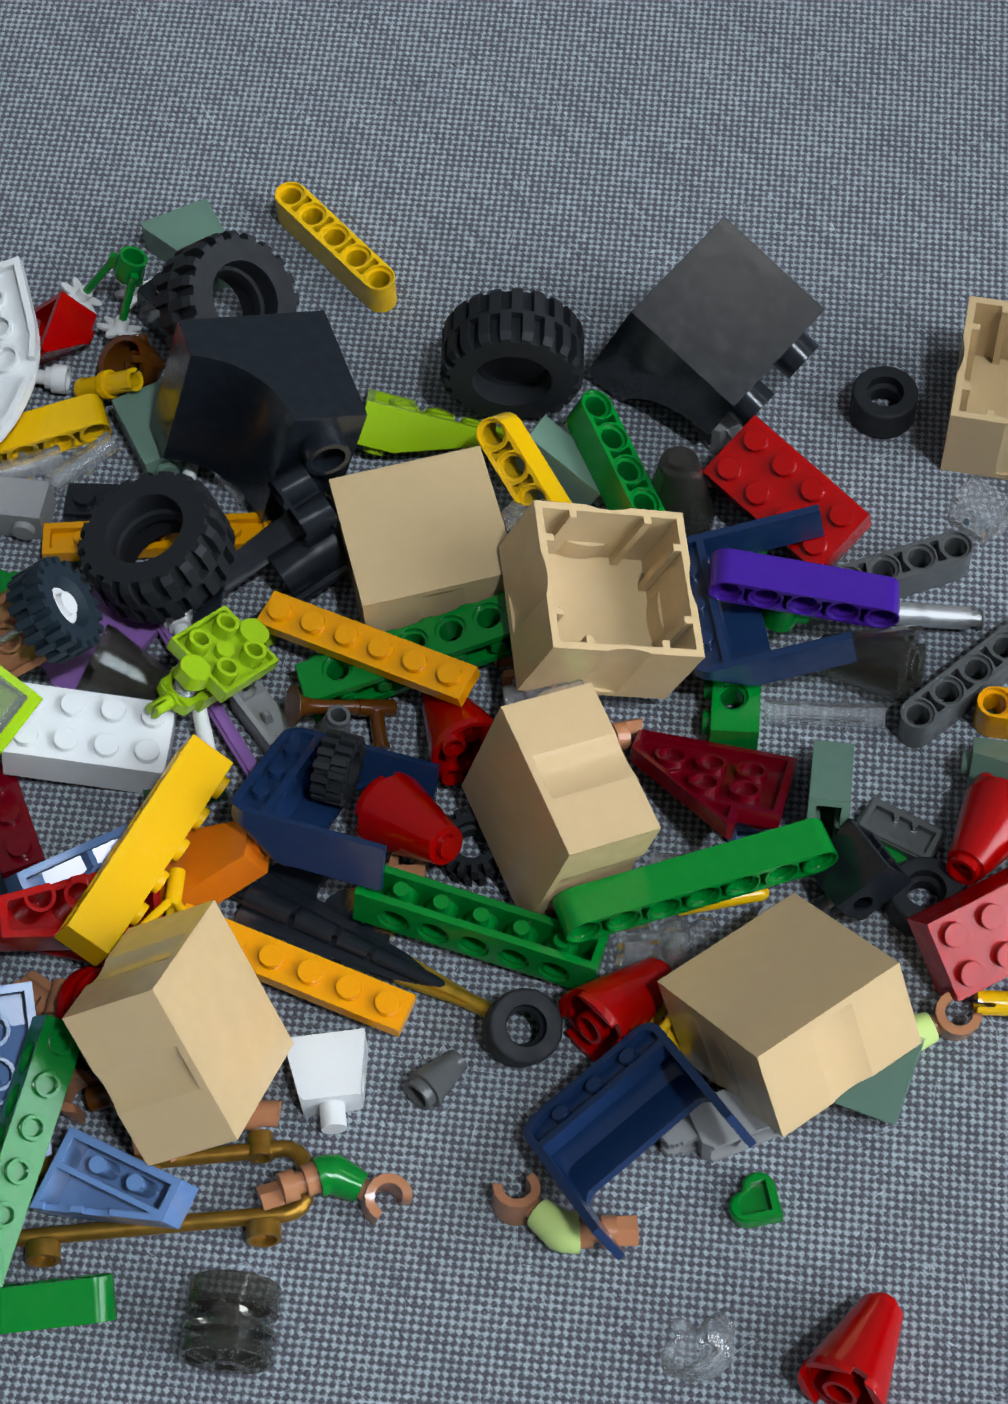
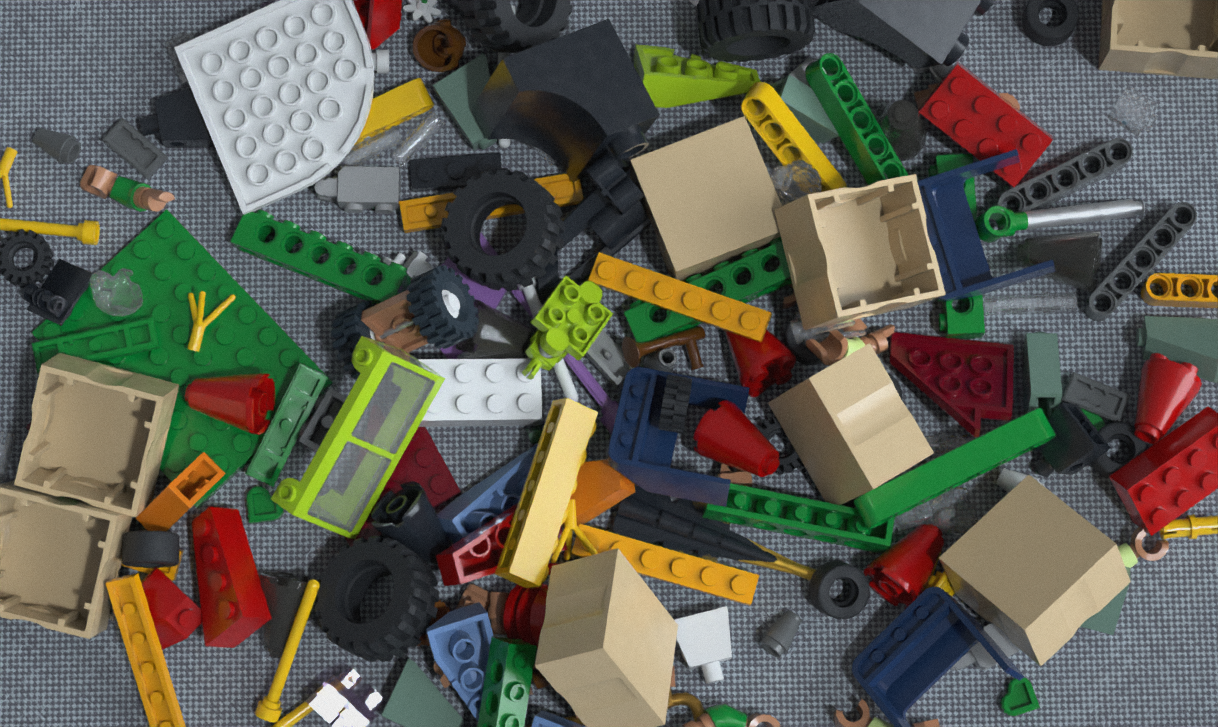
camera: 10 degrees left, 20 degrees up
yellow pin [74,367,144,400] -> none
dark purple beam [708,548,900,629] -> none

